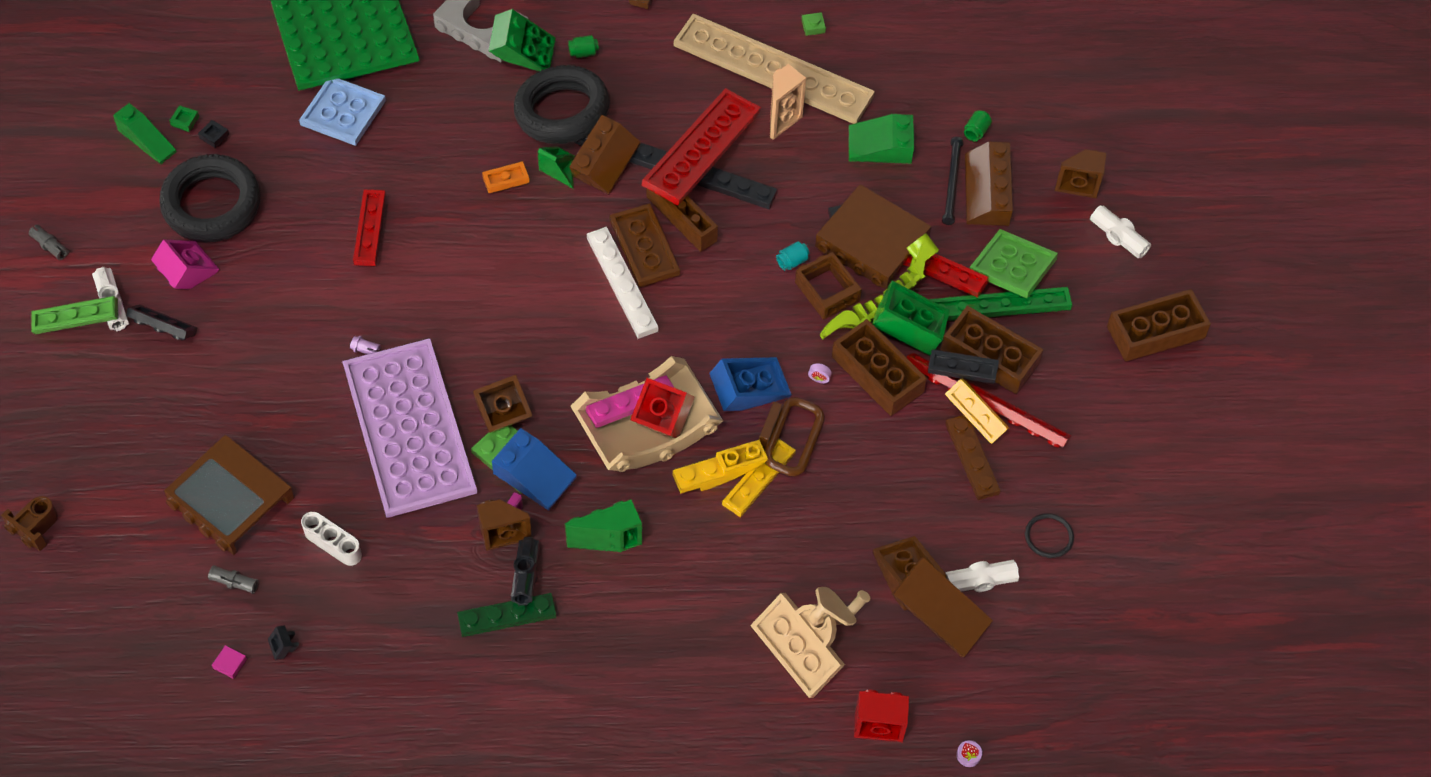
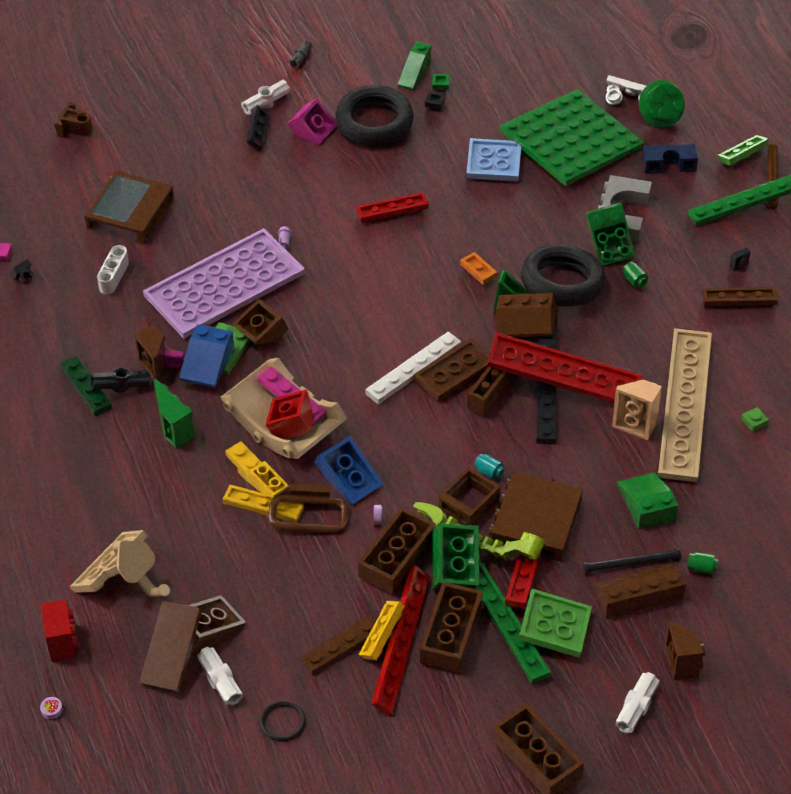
camera: 75 degrees right, 10 degrees down
bright green tile [32,296,118,334] -> none
dark grey pin [208,565,259,594] -> none
black plate [928,350,999,384] -> none

